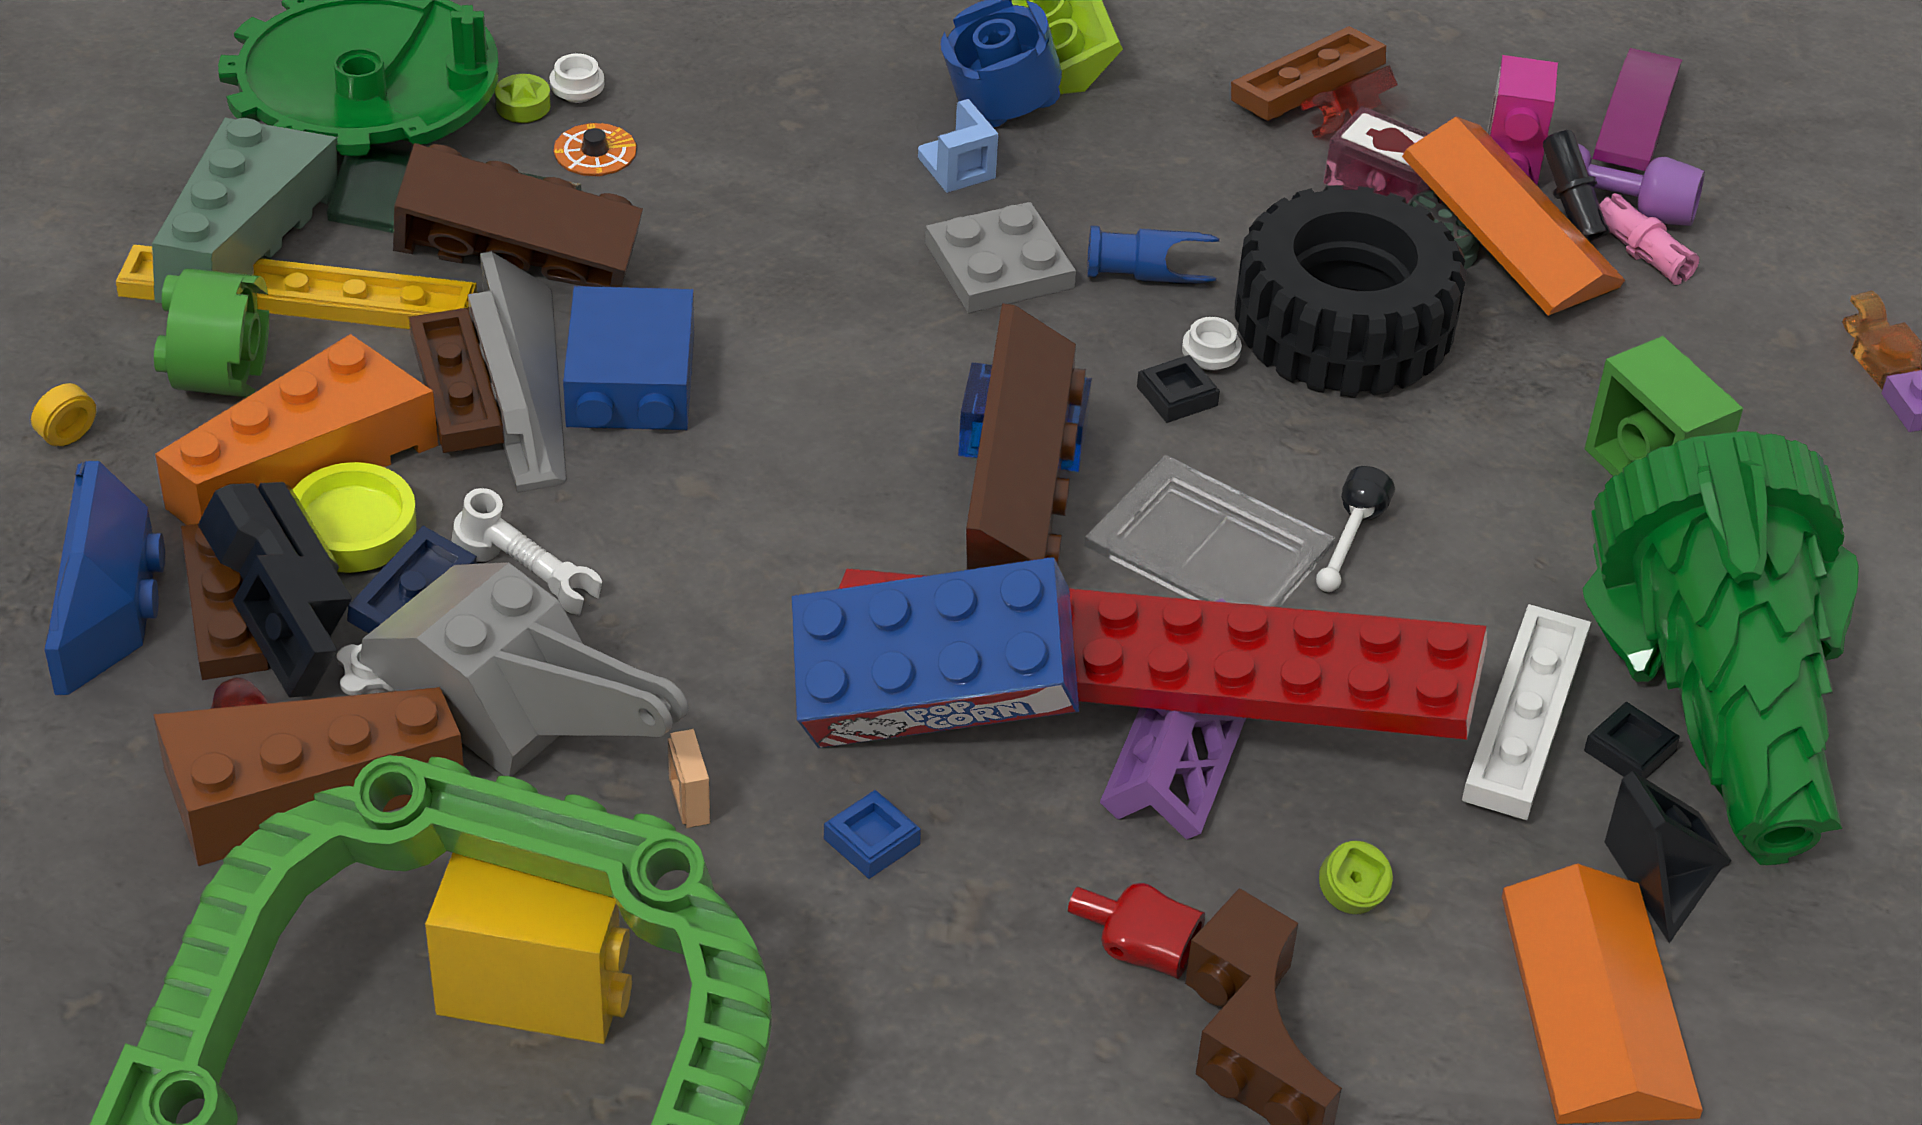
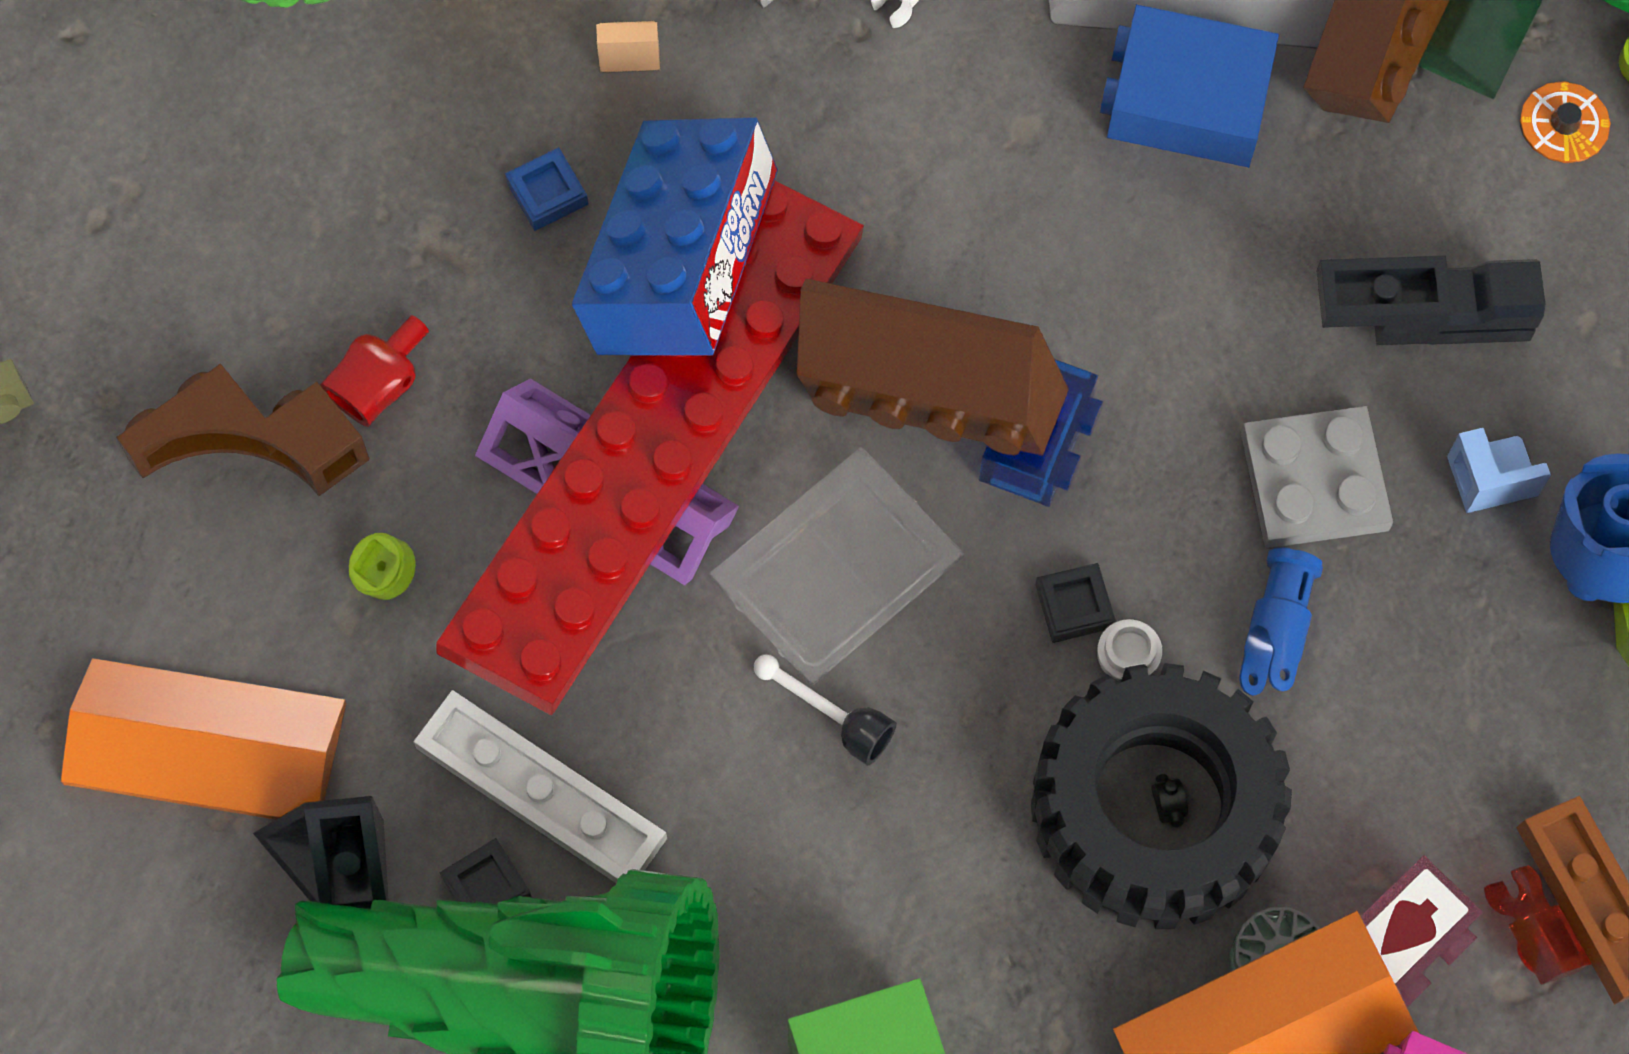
camera: 105 degrees right, 25 degrees up
none -> black plate [1316,255,1546,346]

